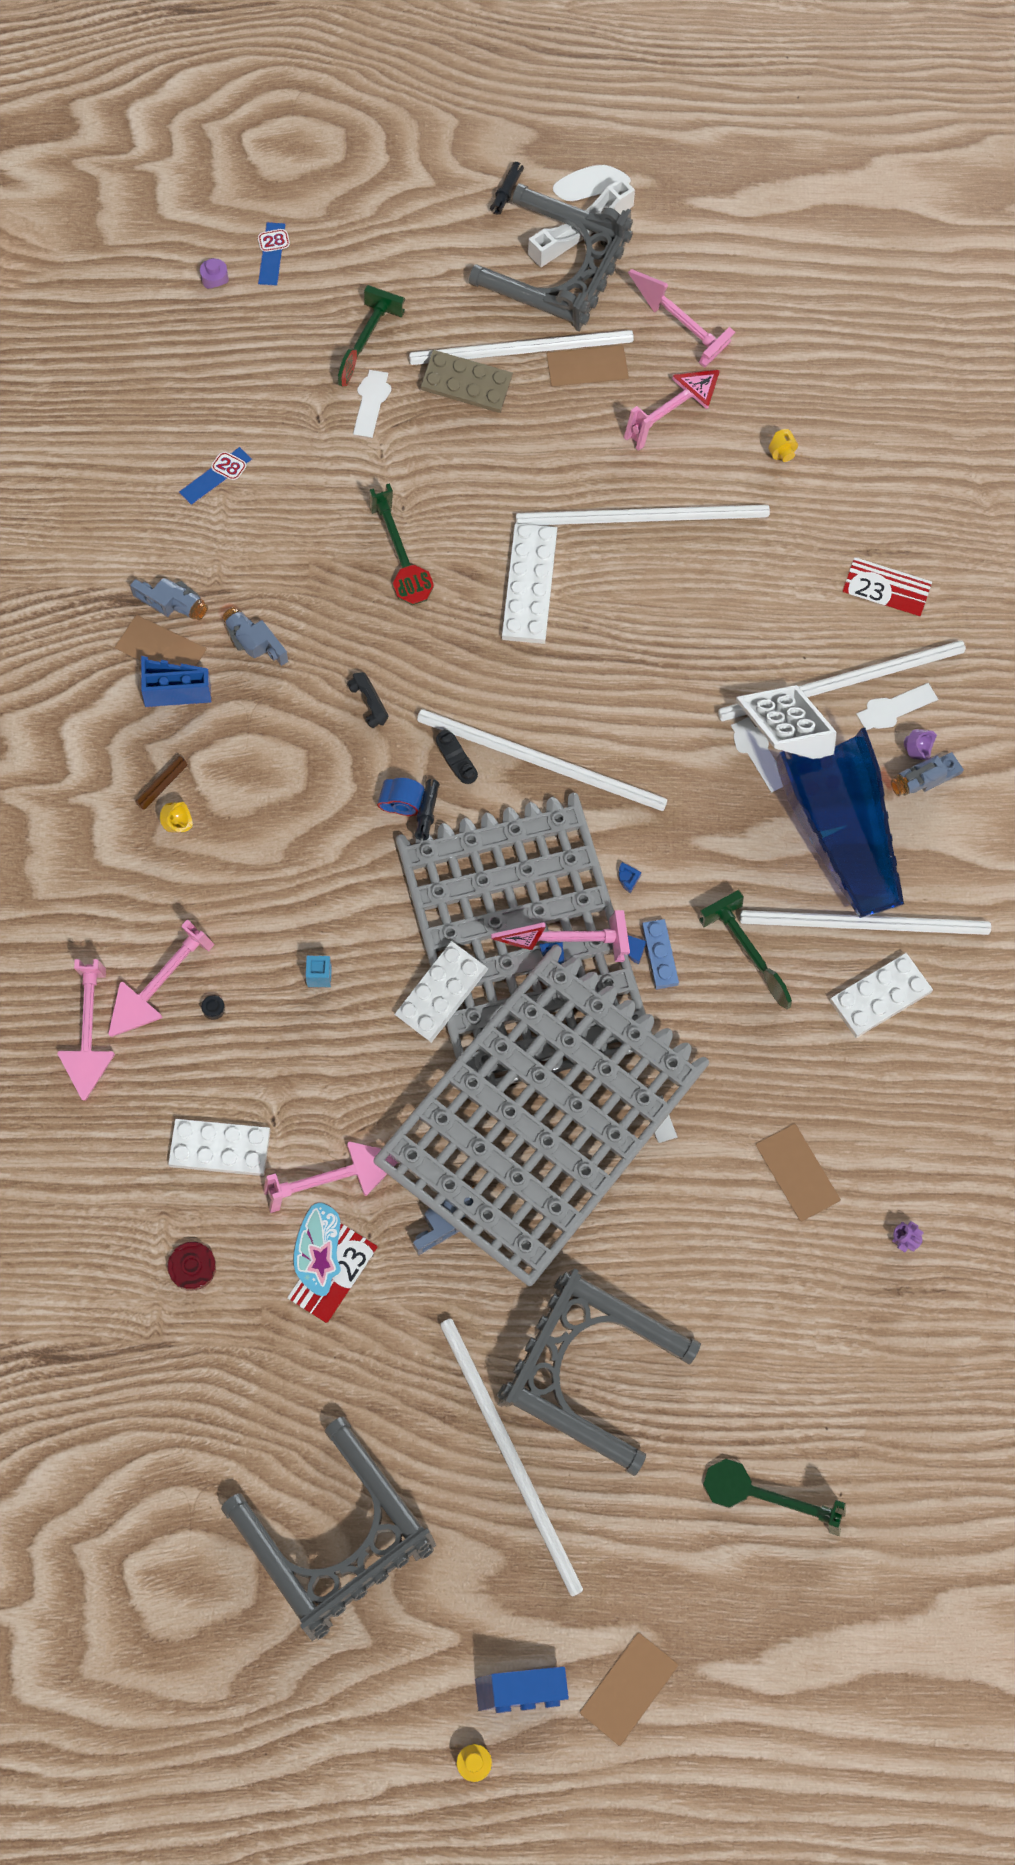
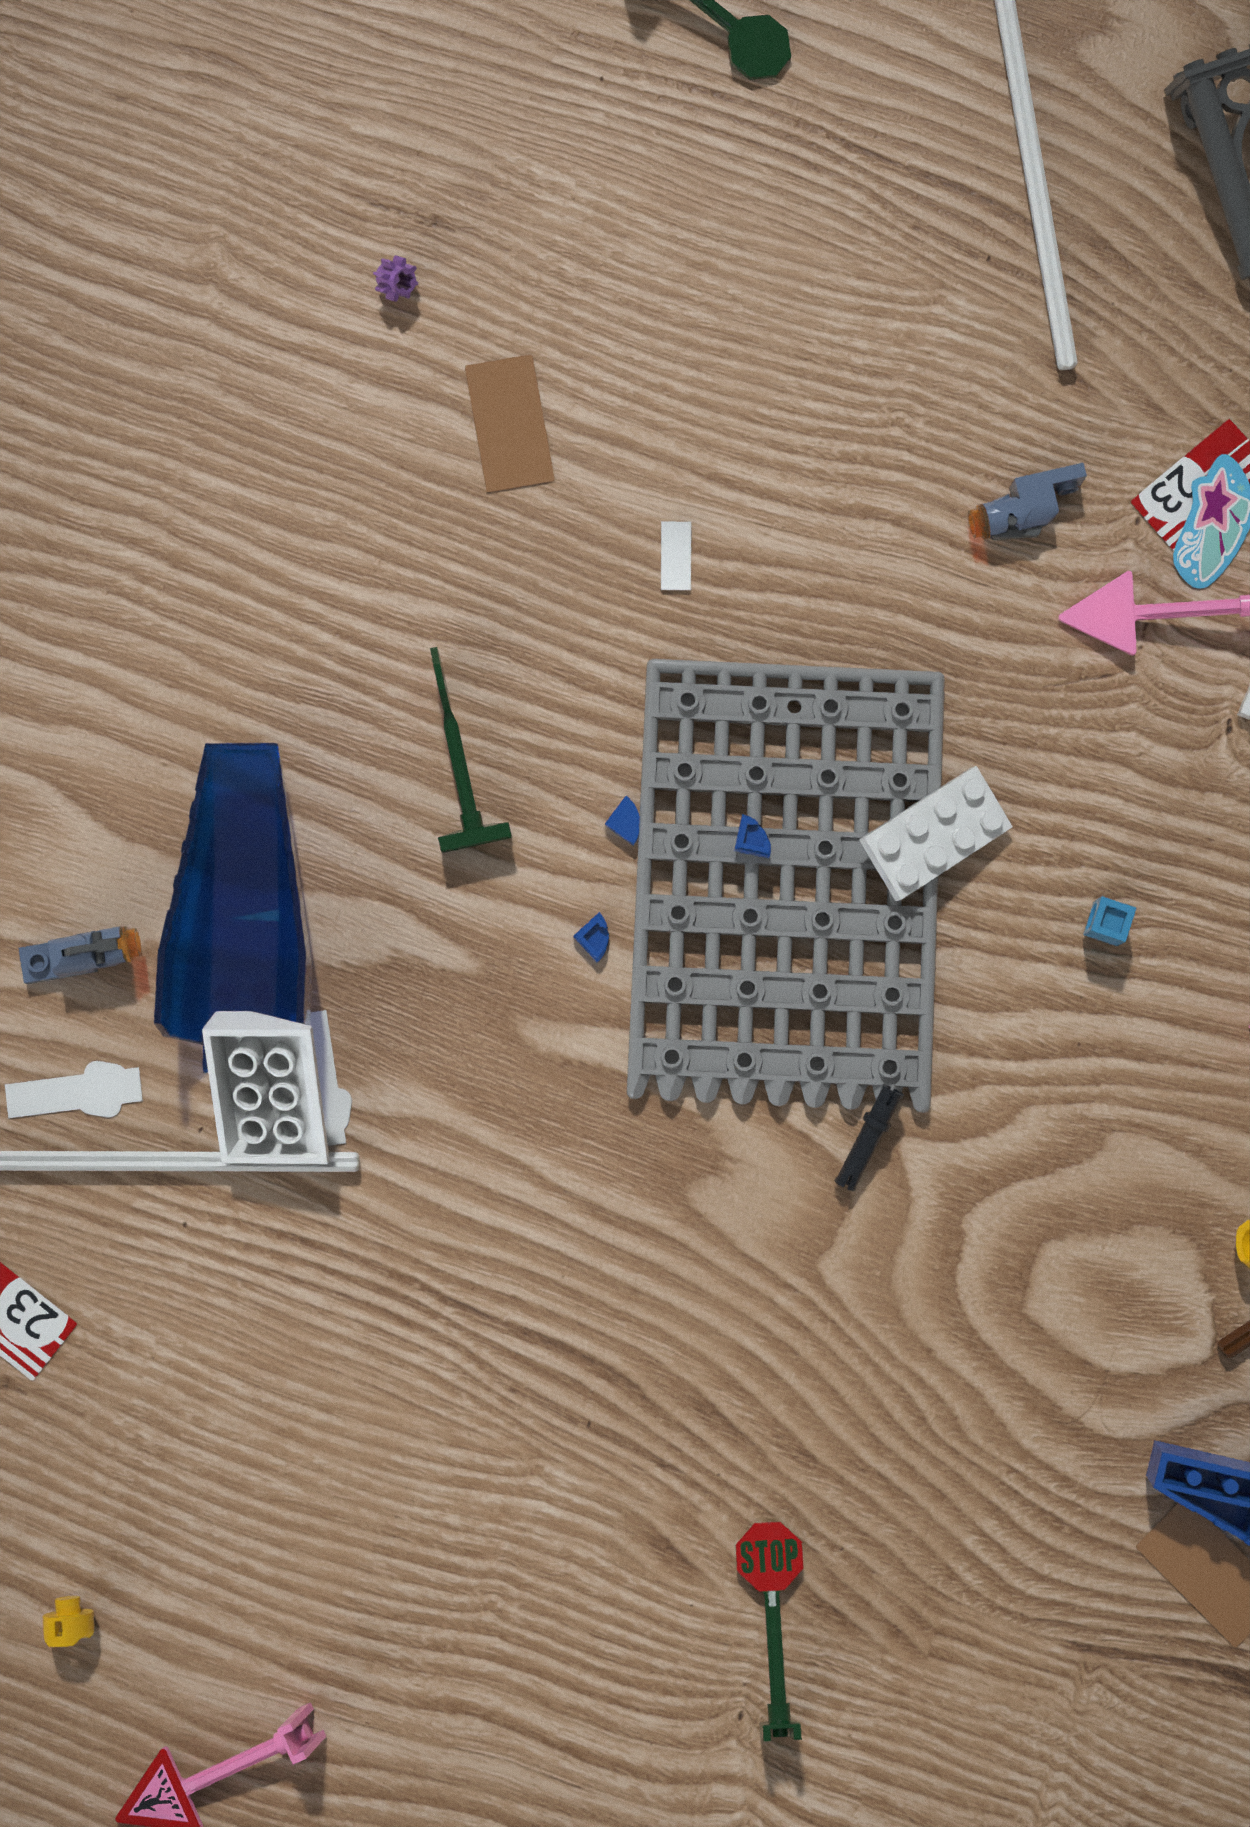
camera: 160 degrees left, 15 degrees up
sand blue plate [130,578,208,620] -> none
sand blue plate [222,607,288,666] -> none
black piece [347,672,389,728] -> none
light grey bar [373,945,709,1286] -> none
blue piece [377,778,425,816] -> none
white axle [417,709,667,811] -> none
black piece [436,729,478,784] -> none
bright pink piece [491,910,630,962] -> none
dark grey arch [497,1268,701,1476] -> none
white plate [502,523,557,644] -> none
white axle [516,505,770,525] -> none
medium blue plate [642,919,679,989] -> none
white axle [740,910,991,935] -> none
white plate [830,953,933,1038] -> none
medium lavender piece [904,729,937,760] -> none

